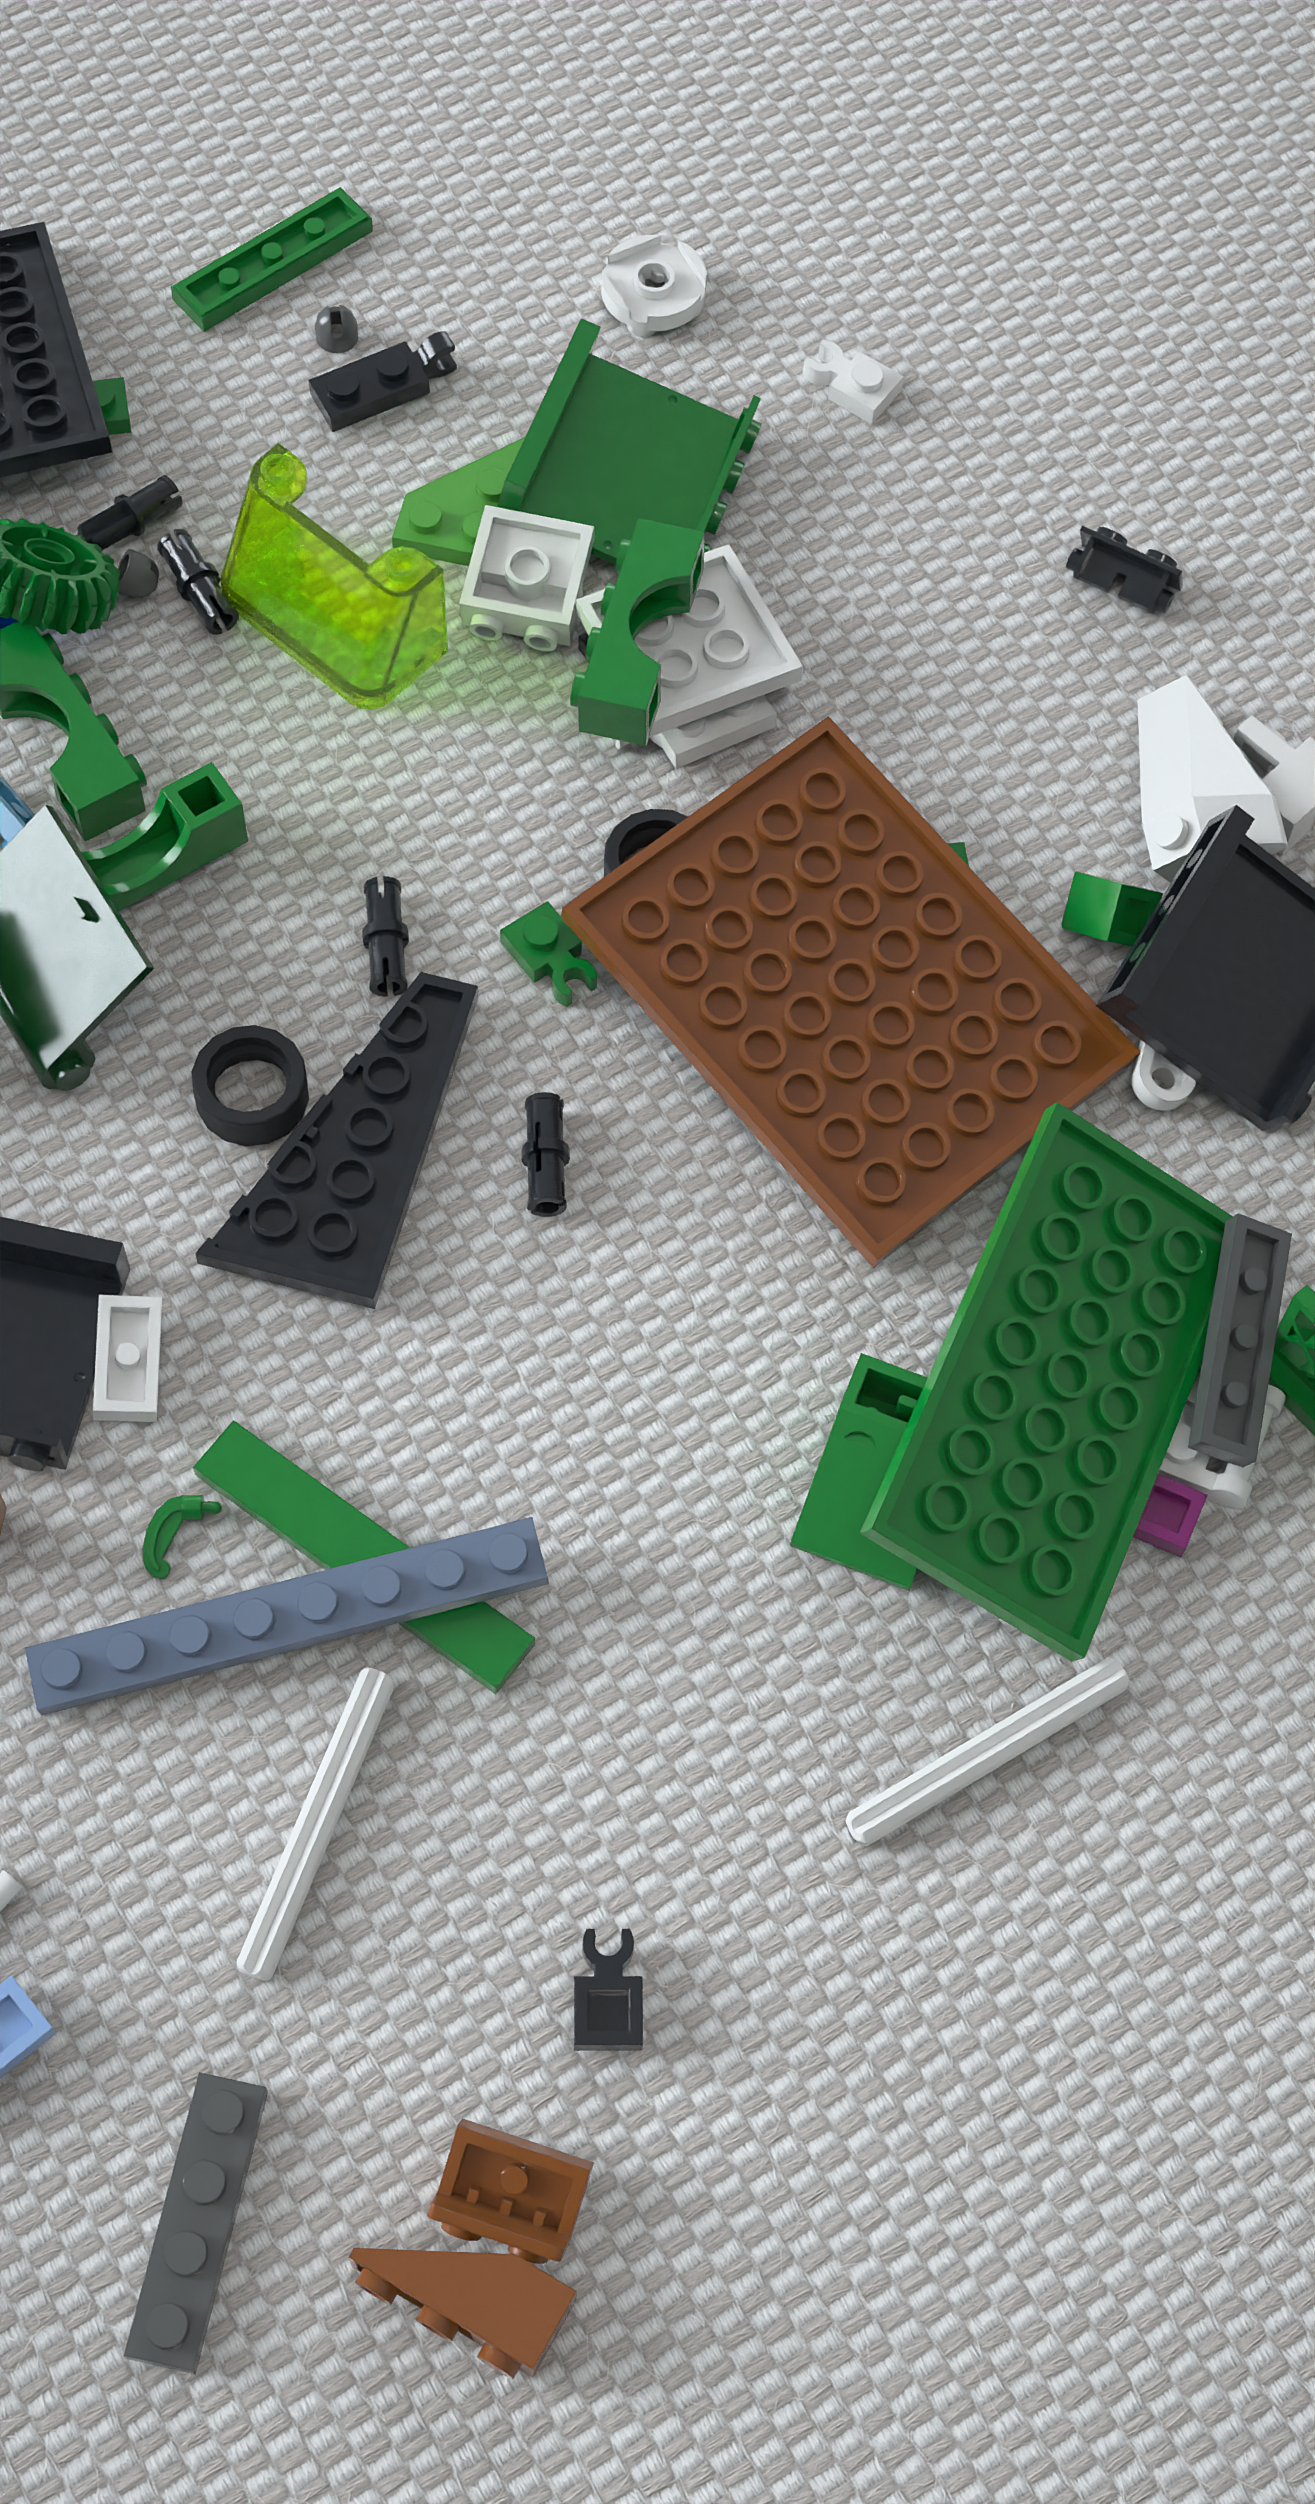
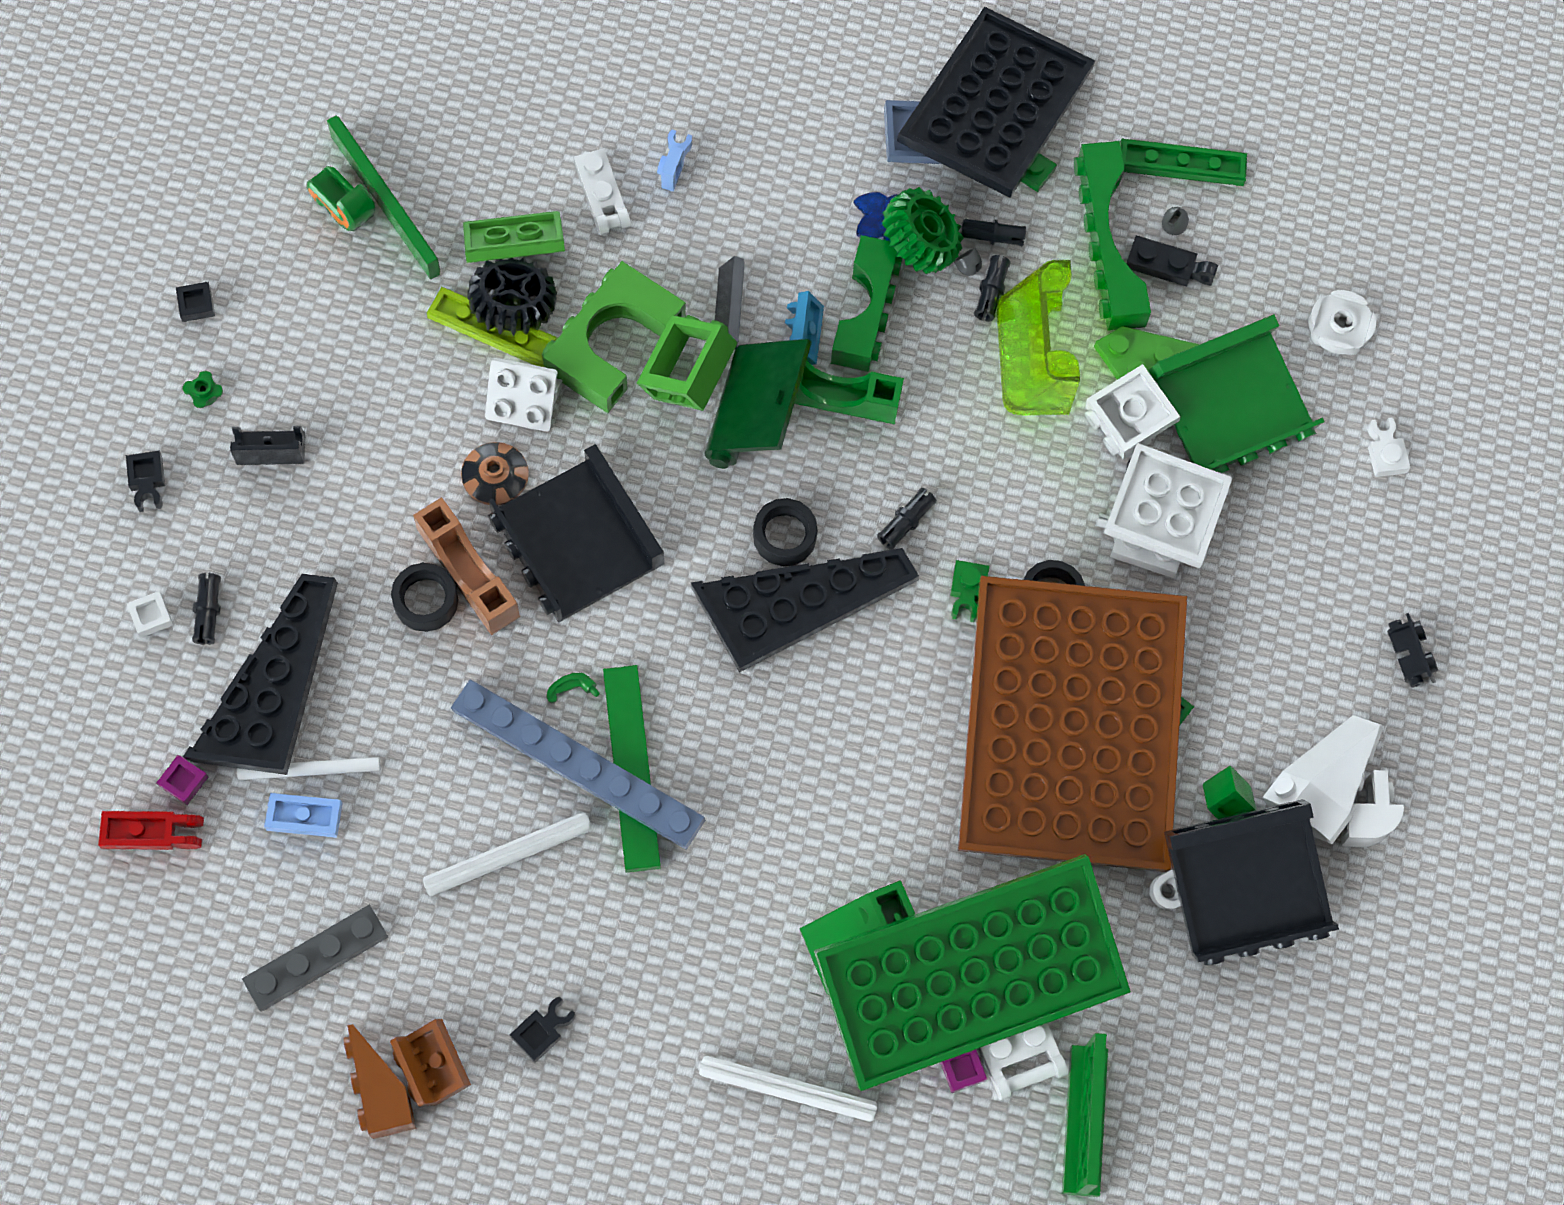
camera: 45 degrees right, 5 degrees up
white plate [93,1295,162,1422] -> none
black pin [521,1092,570,1217] -> none
green arch [570,518,705,746] -> none
dark grey plate [1188,1213,1292,1468] -> none
none -> green arch [1074,141,1151,331]

